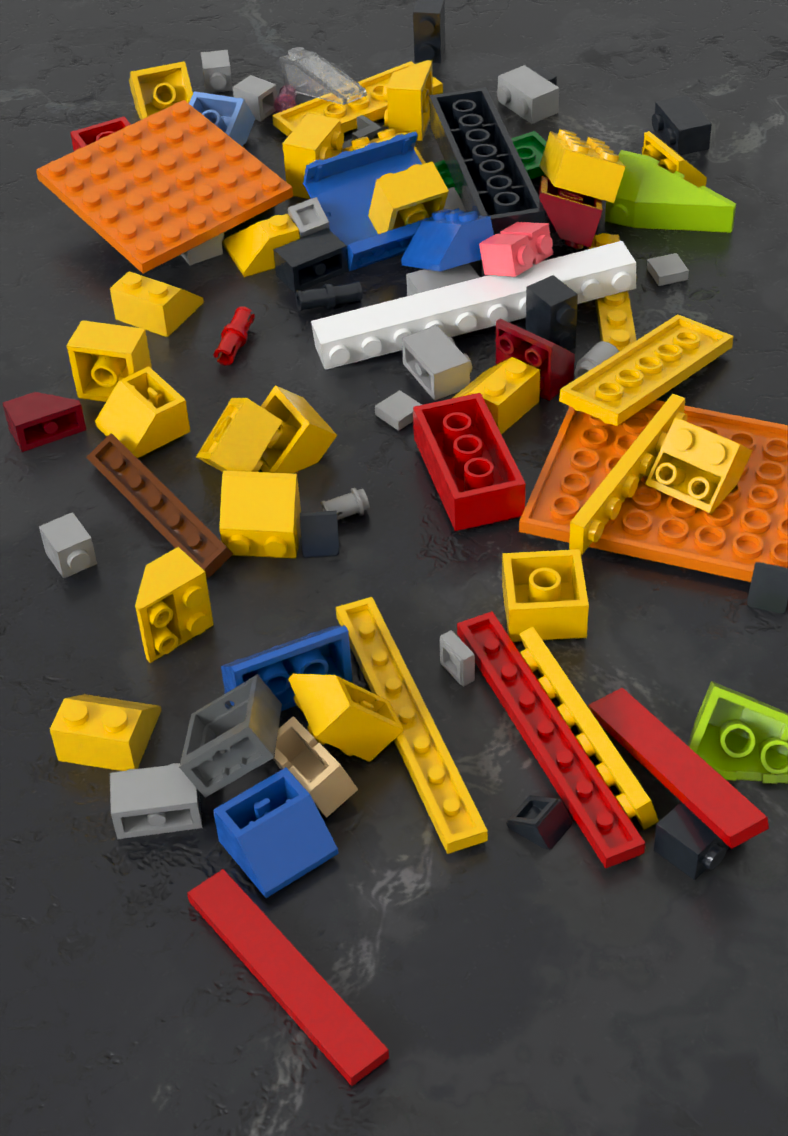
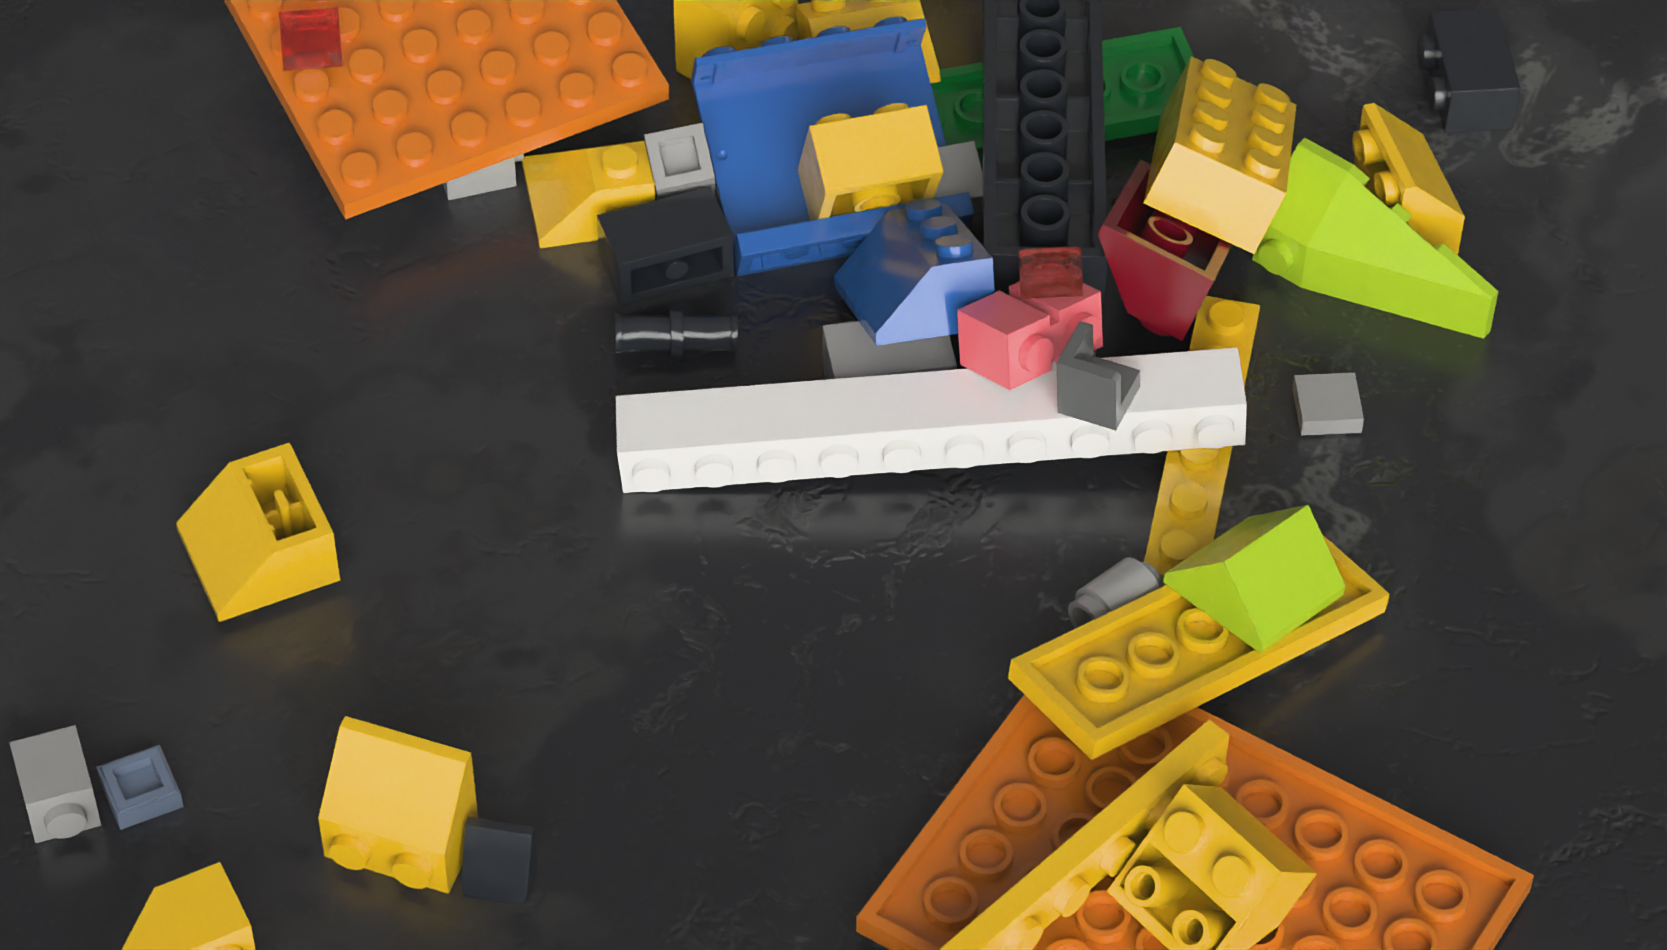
camera: 10 degrees right, 5 degrees up
dark red slope [3,392,87,452] -> none
yellow brick [67,320,152,402] -> none
reddish brown plate [86,433,233,580] -> none
yellow slope [110,271,204,337] -> none
yellow slope [196,398,282,472] -> none
red pin [213,307,255,365] -> none
yellow slope [260,385,337,474] -> none
light grey pin [321,488,370,519] -> none
light grey tile [375,390,422,431] -> none
light grey brick [402,325,472,401] -> none
red brick [413,393,526,531] -> none
yellow slope [453,357,540,435] -> none
dark red slope [496,318,575,401] -> none
black brick [526,275,578,351] -> none
none -> sand blue tile [96,745,184,830]
none -> clear red tile [279,8,343,71]
none -> clear red tile [1019,246,1083,299]
none -> dark grey panel [1057,321,1140,431]
none -> lime slope [1163,505,1346,653]

